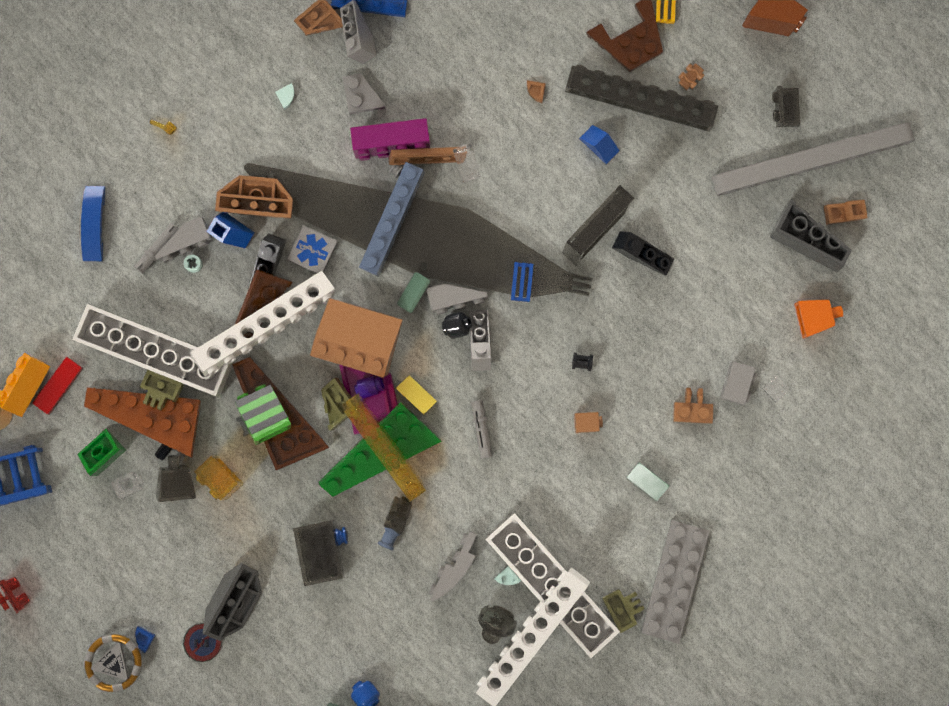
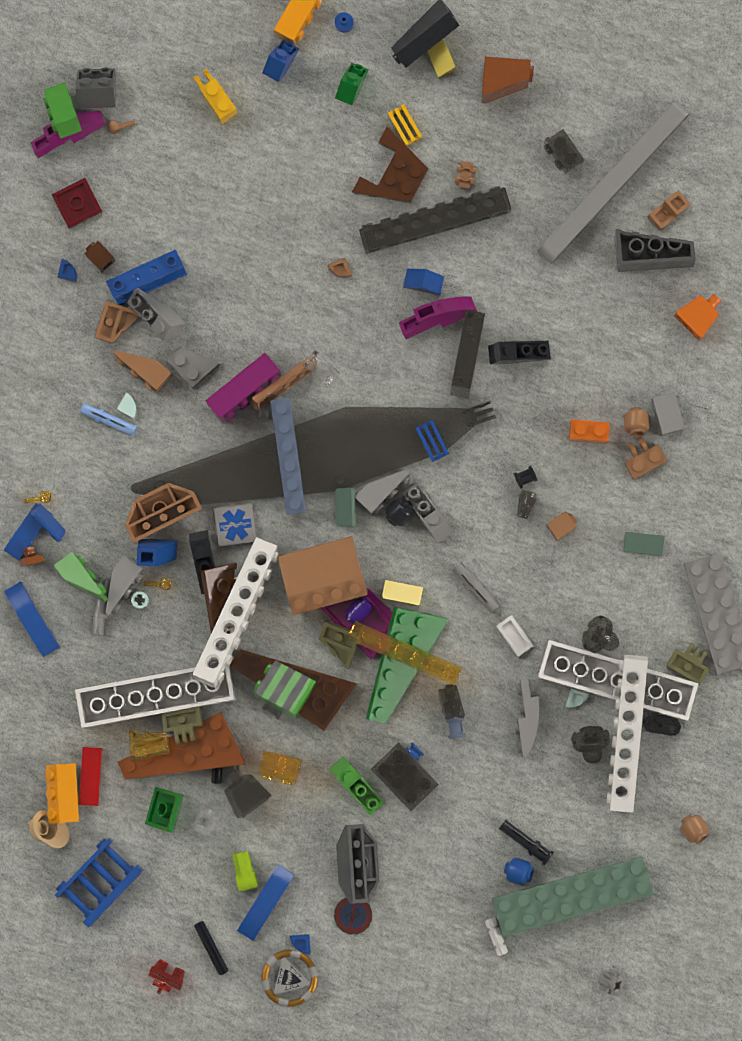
camera: 25 degrees left, 0 degrees up
none -> blue tile [4,503,52,561]
none -> dark orange tile [19,546,44,567]
none -> blue slope [30,504,66,542]
none -> bright green slope [54,551,108,602]
none -> light blue pin [80,403,137,437]
none -> medium nougat slope [113,350,173,392]
none -> clear yellow wing [129,730,170,762]
none -> clear yellow hand [144,577,172,590]
none -> black axle [194,921,228,976]
none -> lime piece [232,851,258,892]
none -> blue slope [237,864,294,941]
none -> bright green slope [329,756,385,815]
none -> magenta slope [399,297,477,340]
none -> white tile [496,615,534,657]
none -> black pin [499,819,554,865]
none -> clear smoke cone [517,490,537,519]
none -> orange brick [569,419,610,444]
none -> clear smoke tile [582,615,620,653]
none -> medium nougat head [624,407,650,437]
none -> black beam [644,715,681,736]

